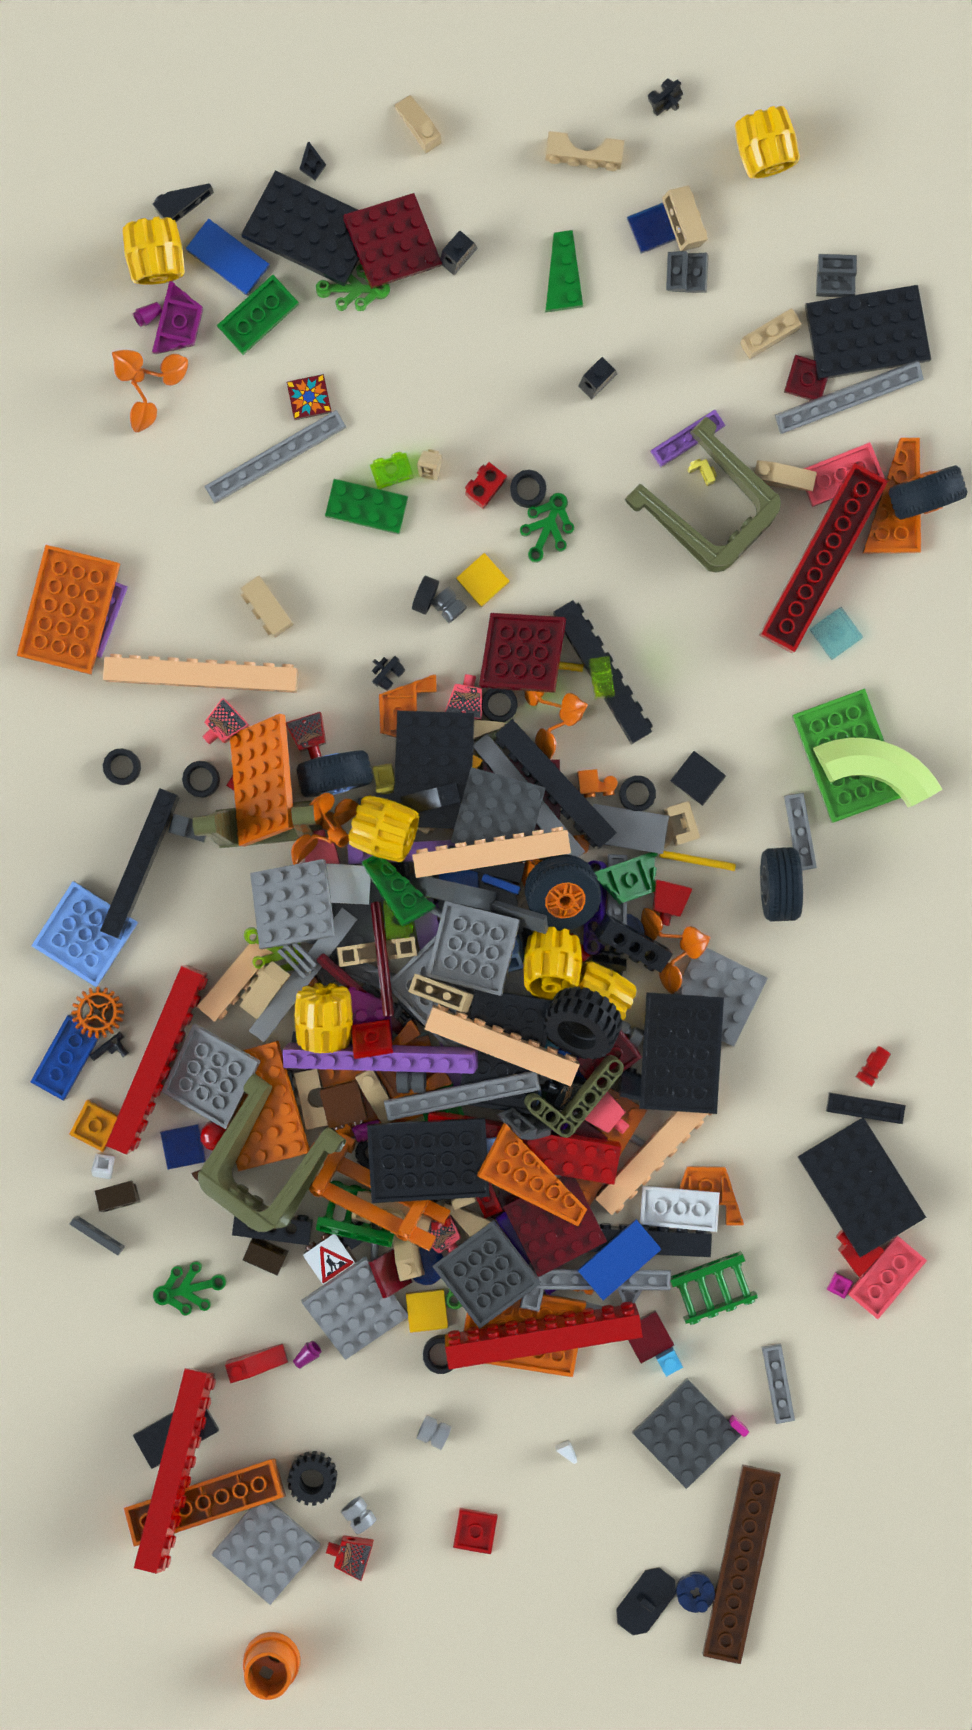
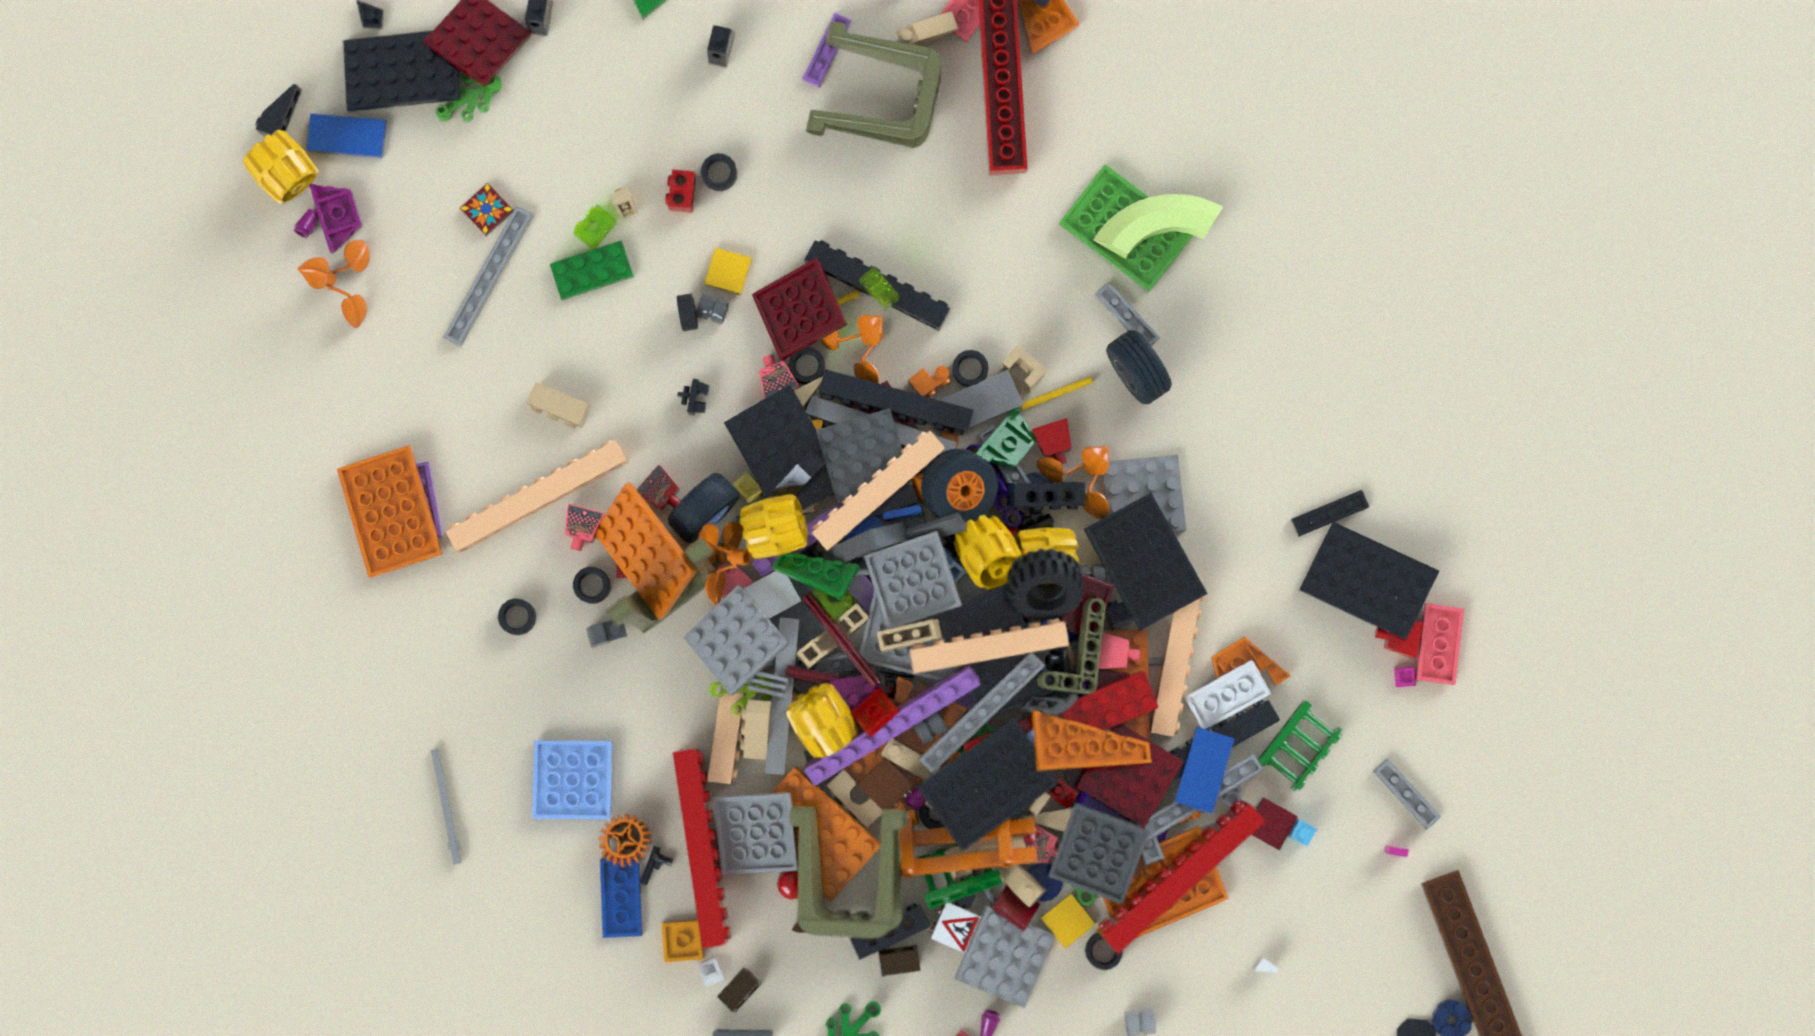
camera: 30 degrees left, 5 degrees down
black brick [100,788,180,940] -> none
clear blue tile [160,1124,206,1170] -> none
green plate [217,275,299,355] -> none
orange wing [379,674,437,738] -> none
green plant [520,493,574,563] -> none
dark grey plate [632,1378,741,1489] -> none
black slope [670,751,726,806] -> none
light yellow bracket [687,459,717,486] -> none
clear light blue tile [809,607,863,660] -> none
red axle [855,1046,891,1087] -> none

